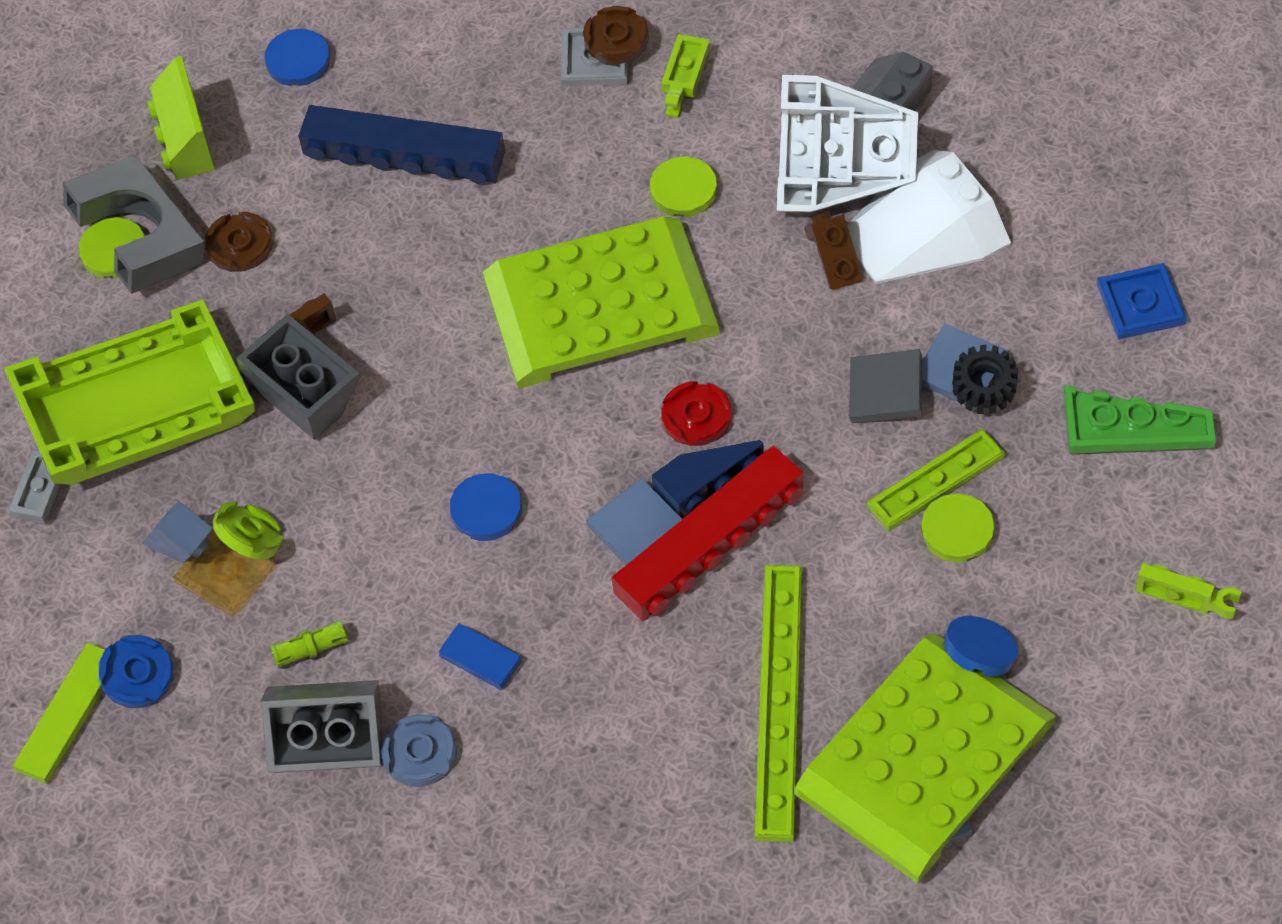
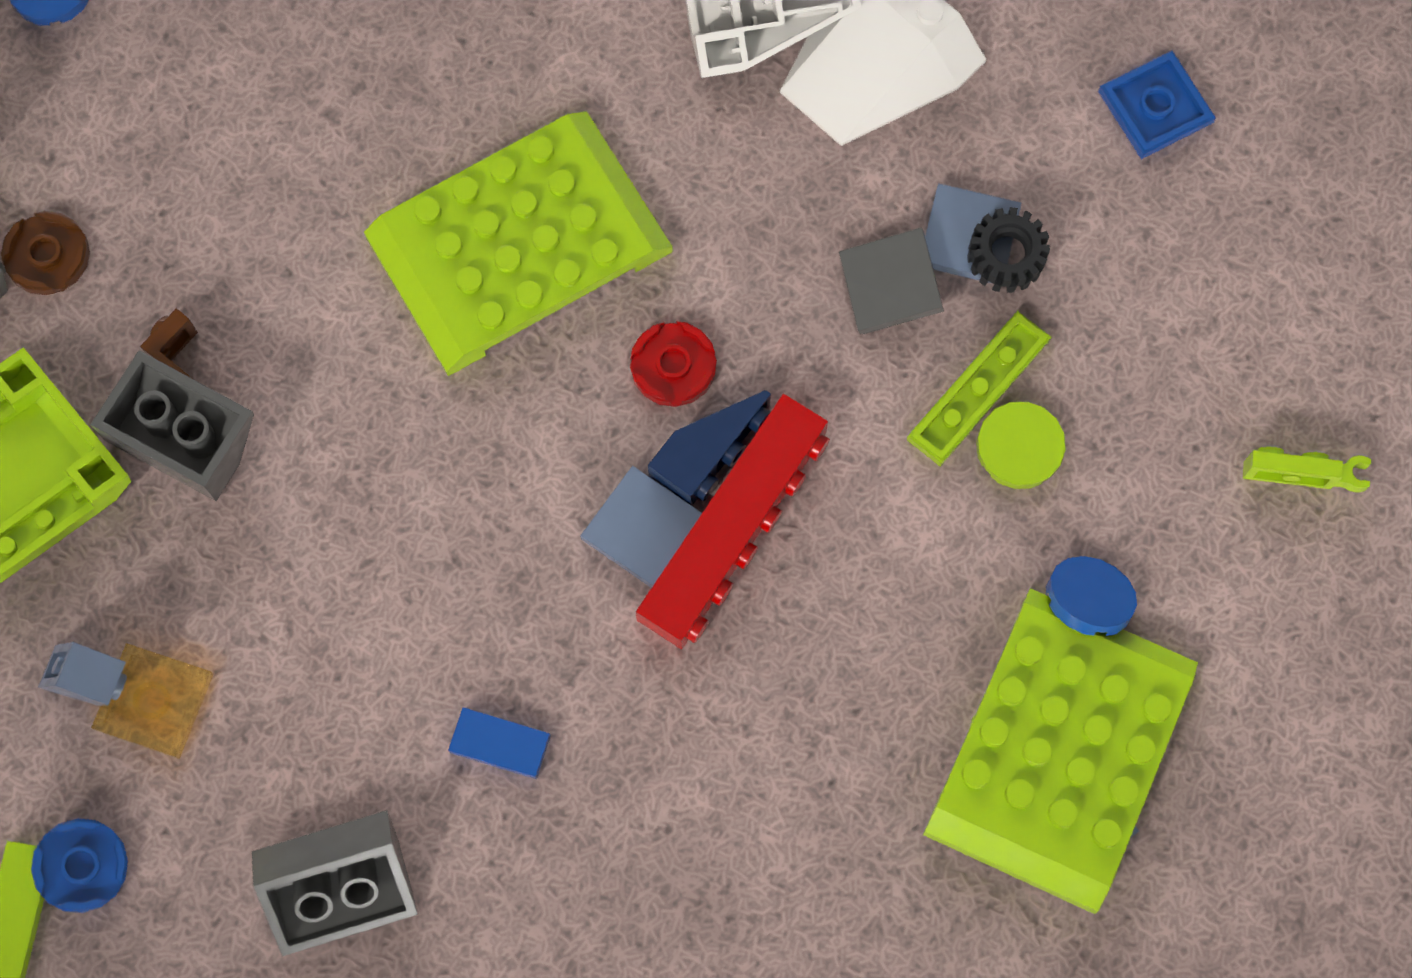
camera: 20 degrees left, 15 degrees up
lime tile [212,501,284,559] -> none
lime pin [270,620,348,668] -> none
dark blue brick [298,105,505,184] -> none
sand blue tile [381,714,457,787] -> none
blue tile [450,473,522,541] -> none
lime tile [650,156,717,217] -> none
lime tile [755,565,802,842] -> none
reddish brown bracket [804,211,863,290] -> none
bright green wing [1063,385,1216,454] -> none

